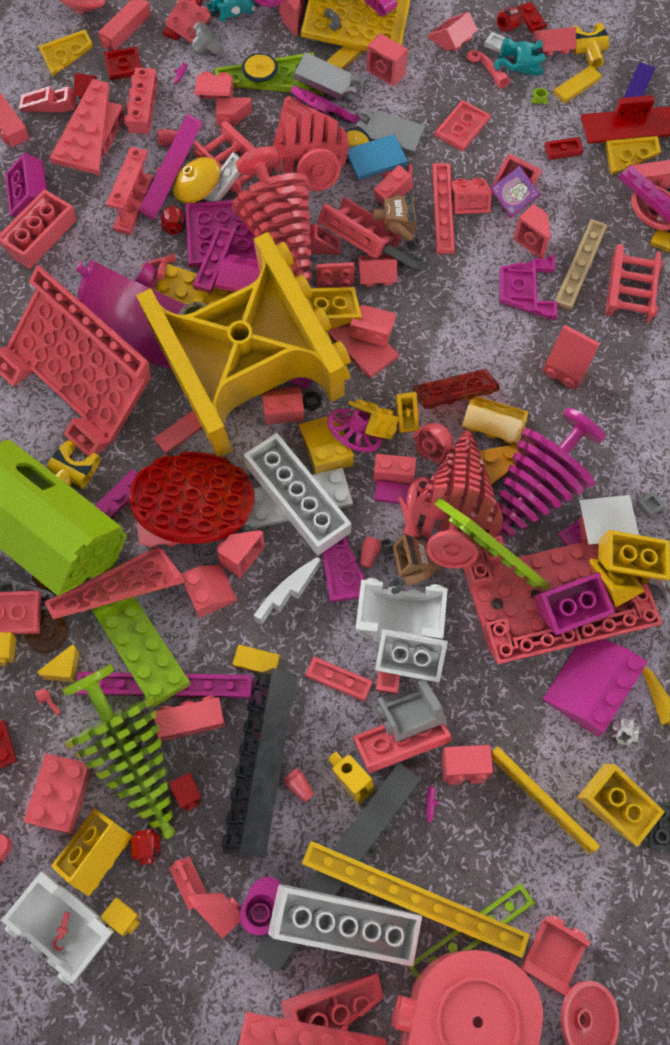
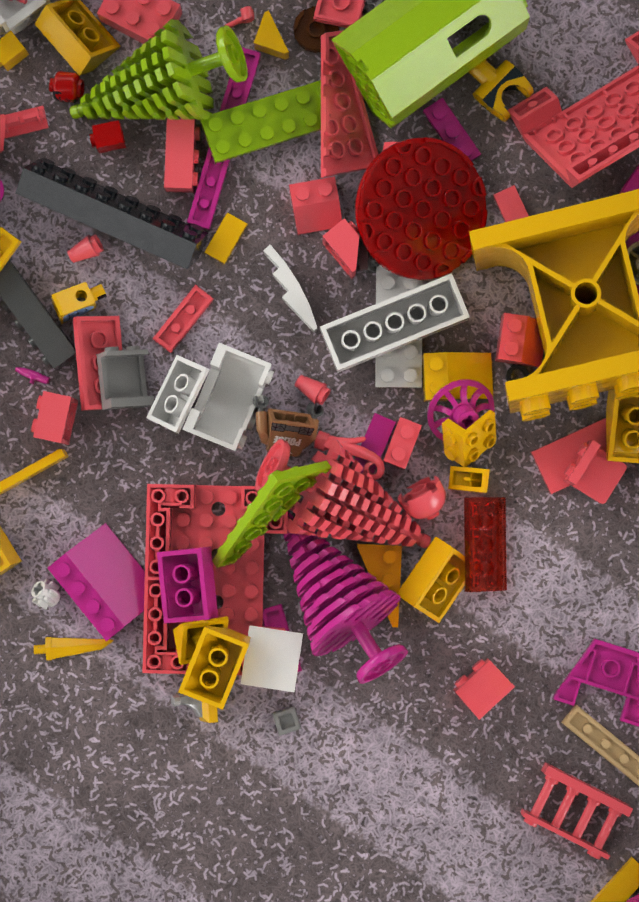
camera: 110 degrees right, 20 degrees up
dark pink wing [322,537,365,603] -> none
coral plate [376,671,400,695] -> none

